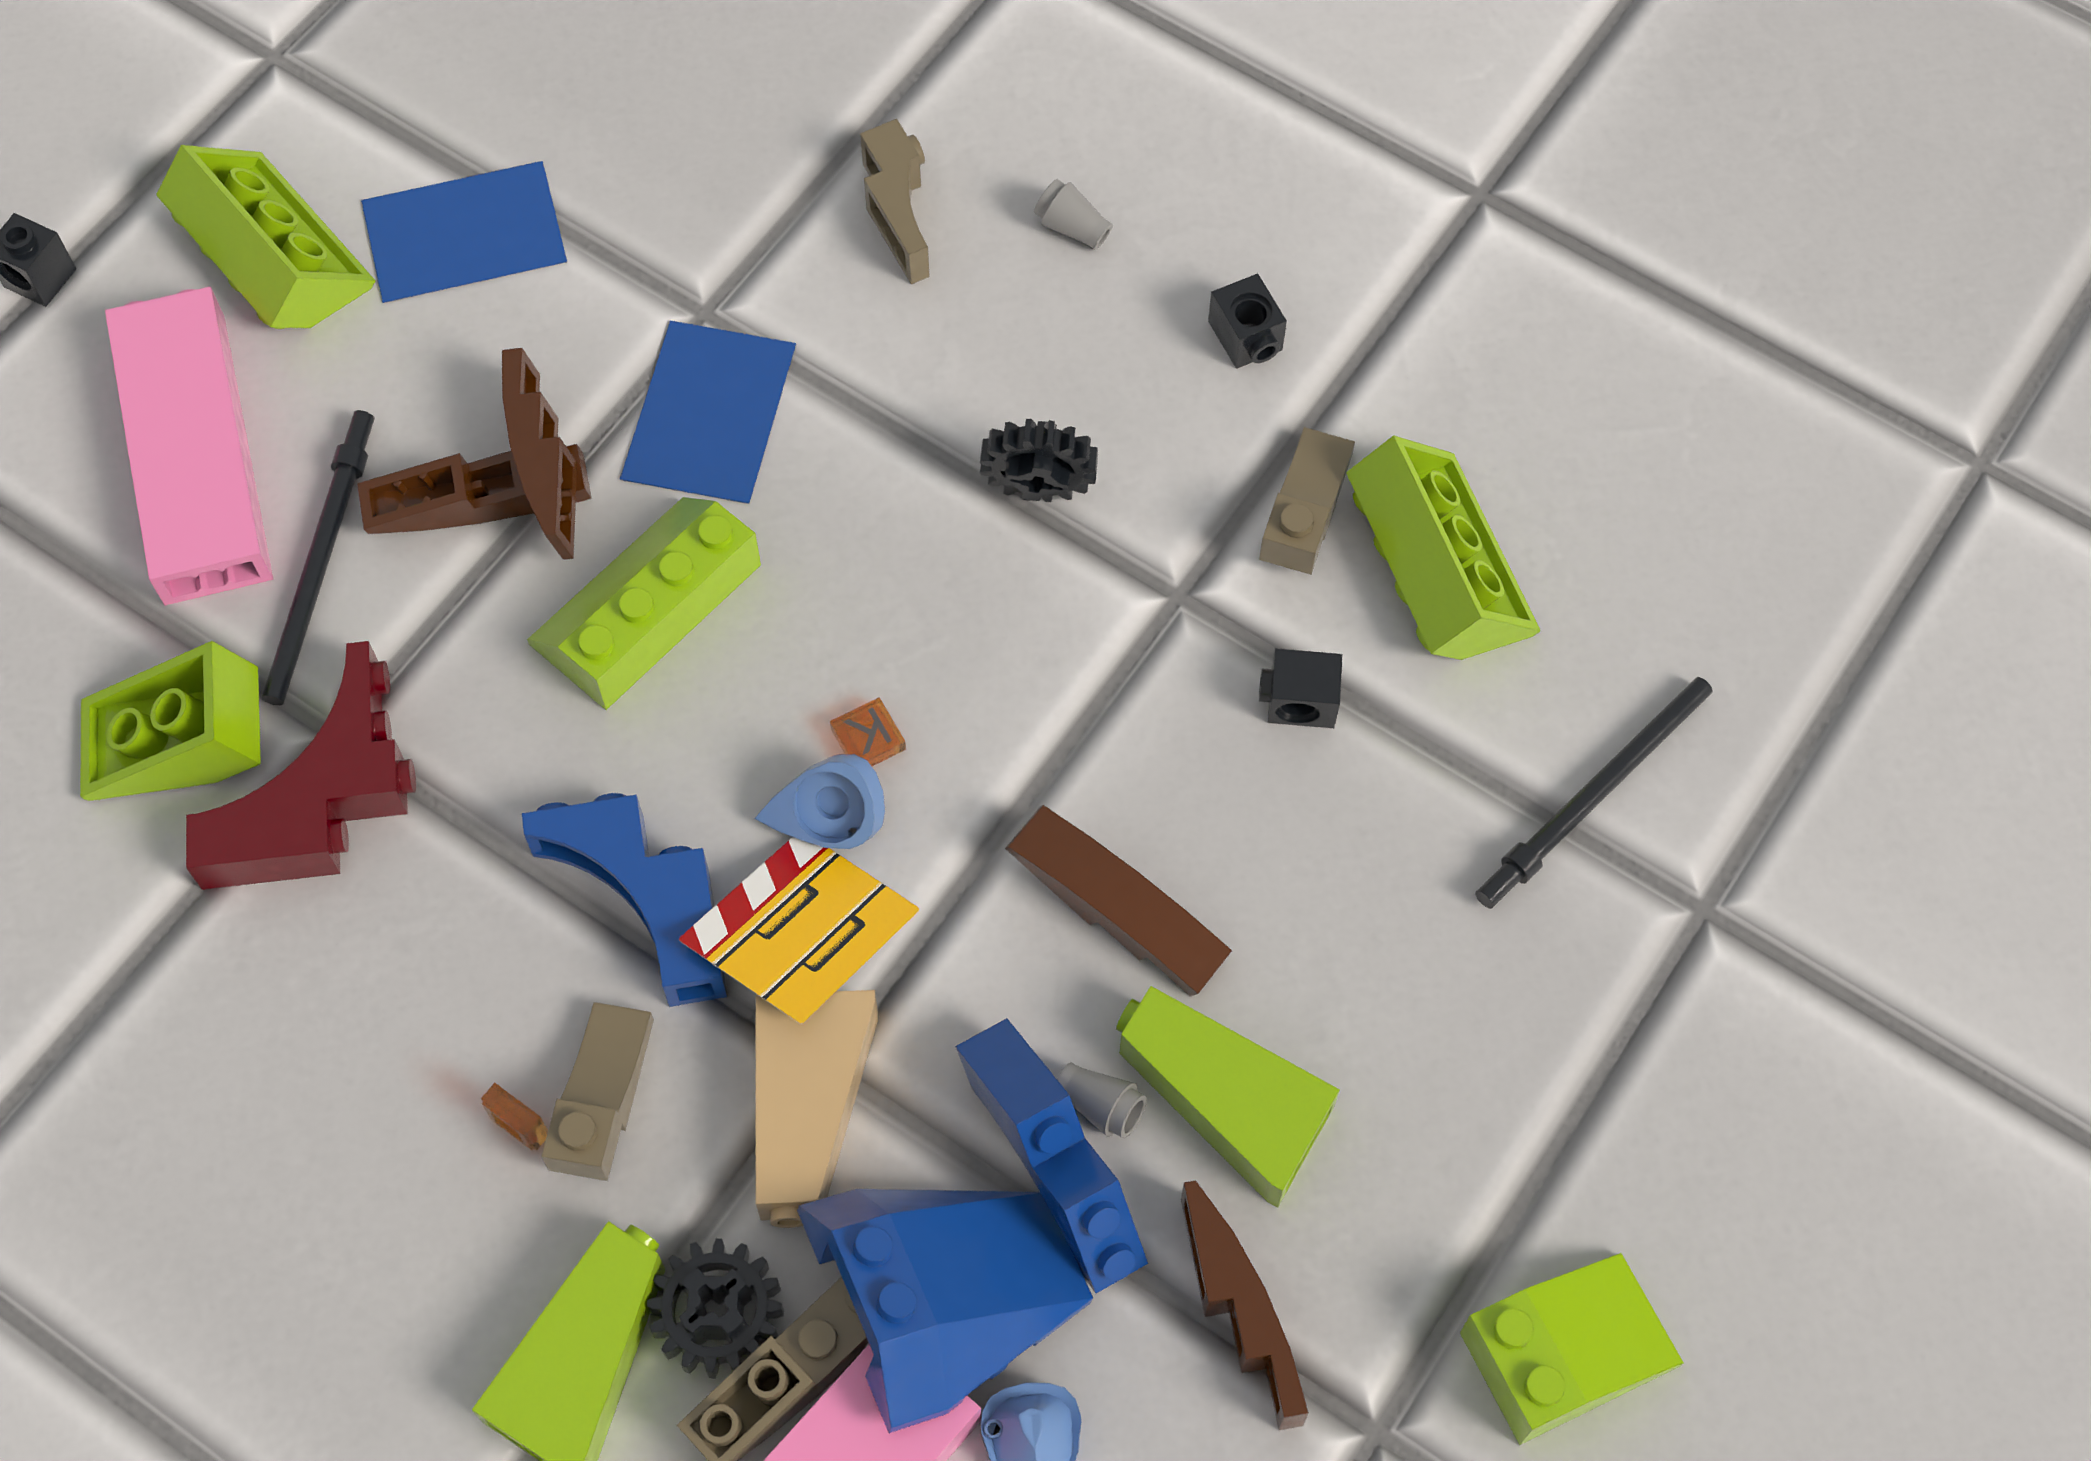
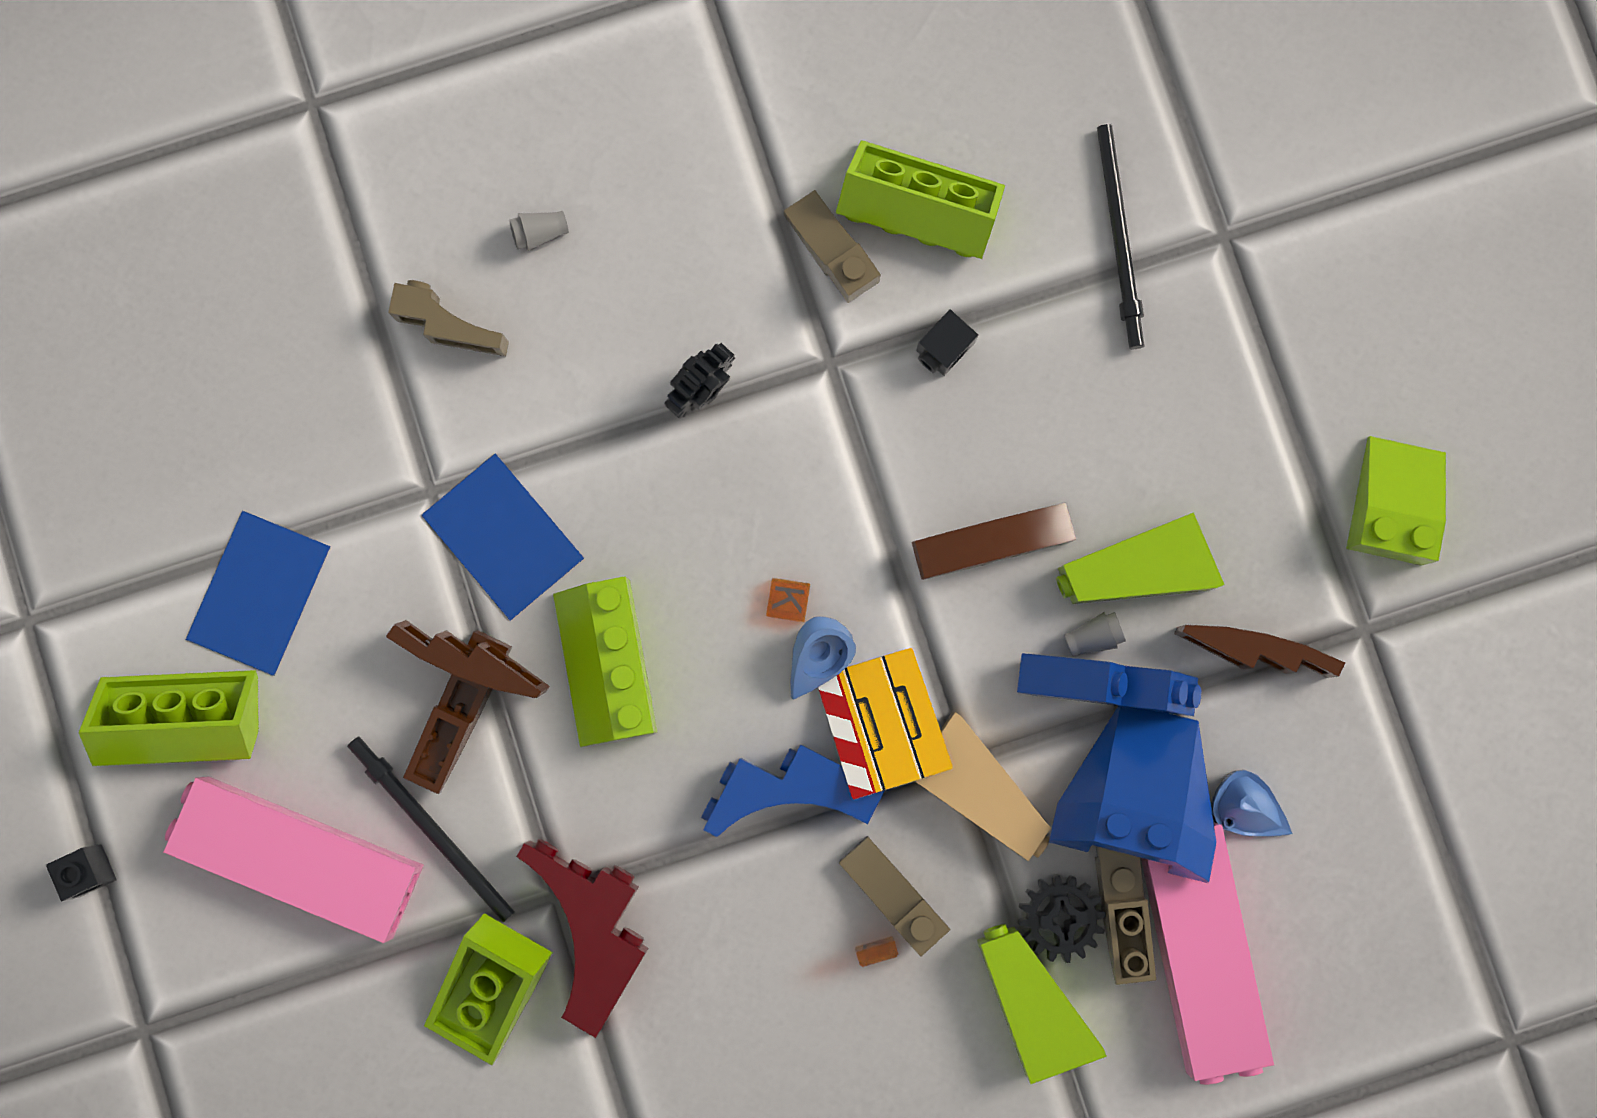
camera: 50 degrees left, 20 degrees up
black brick [1208,273,1287,369] -> none

